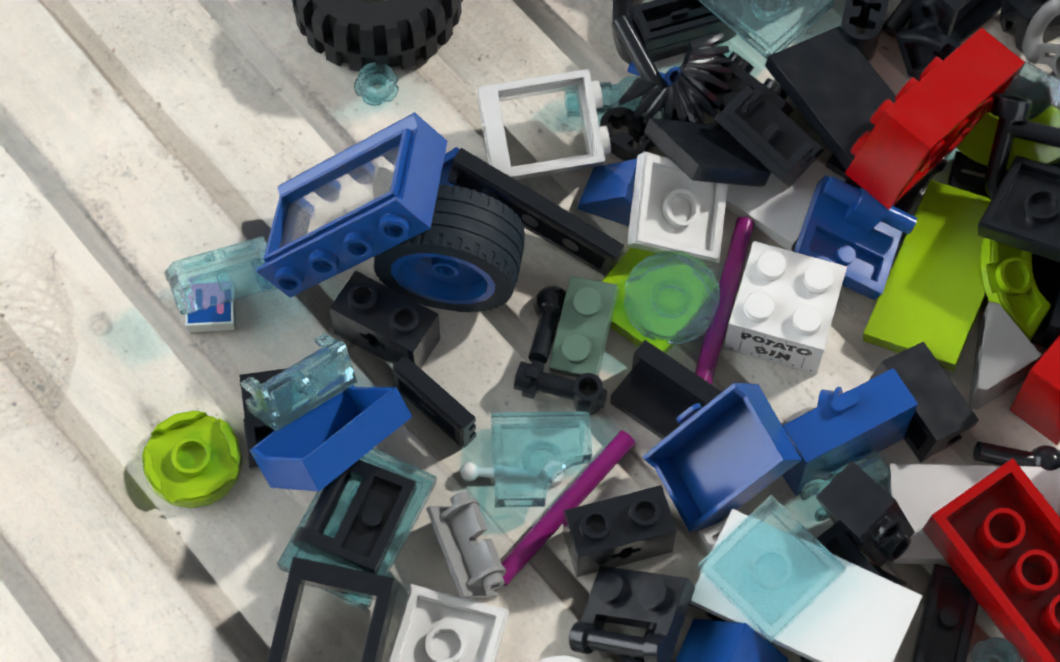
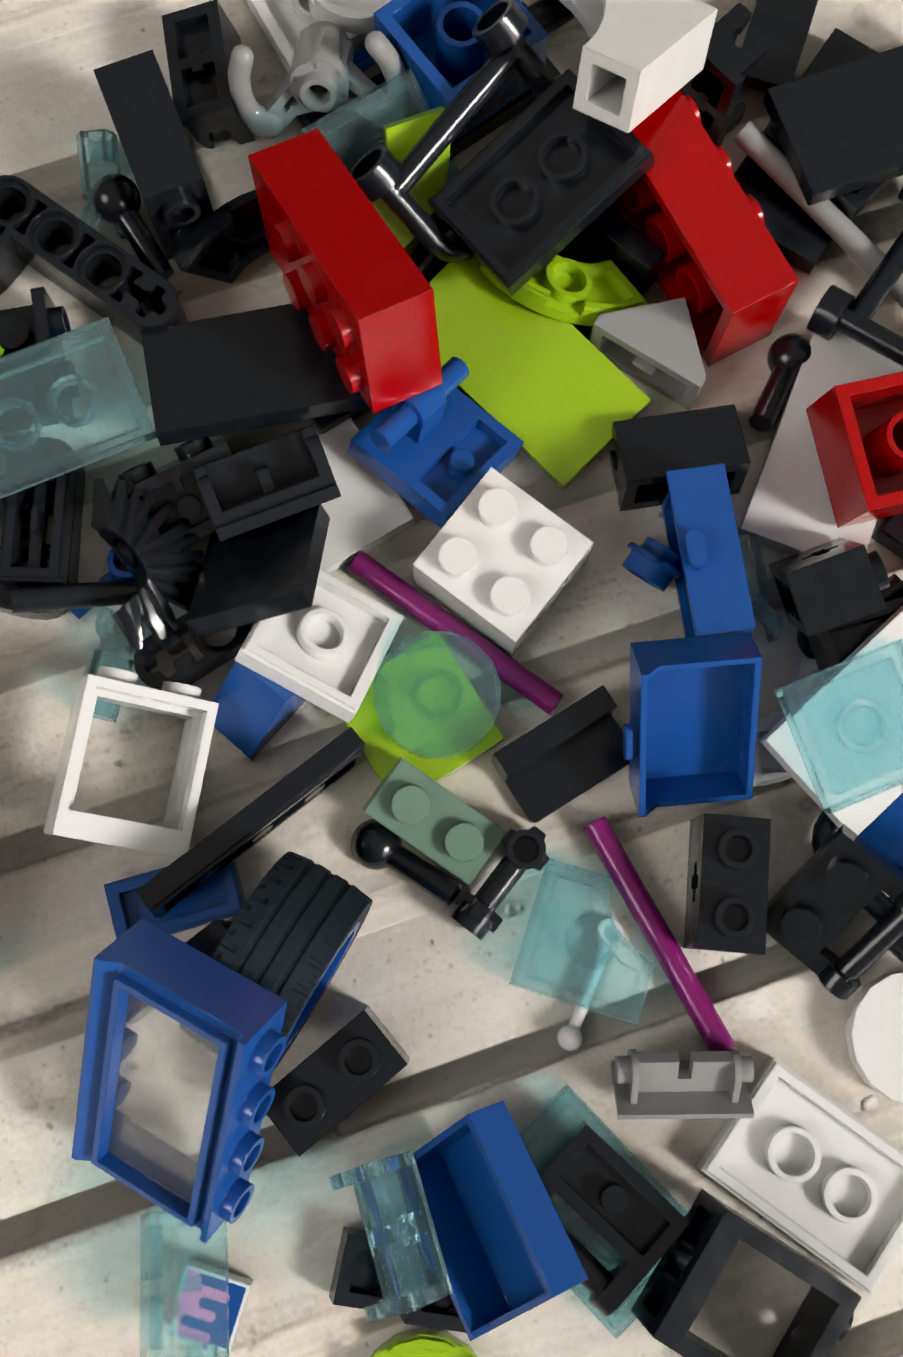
camera: 70 degrees left, 15 degrees up
black tile [393,355,476,448] -> none

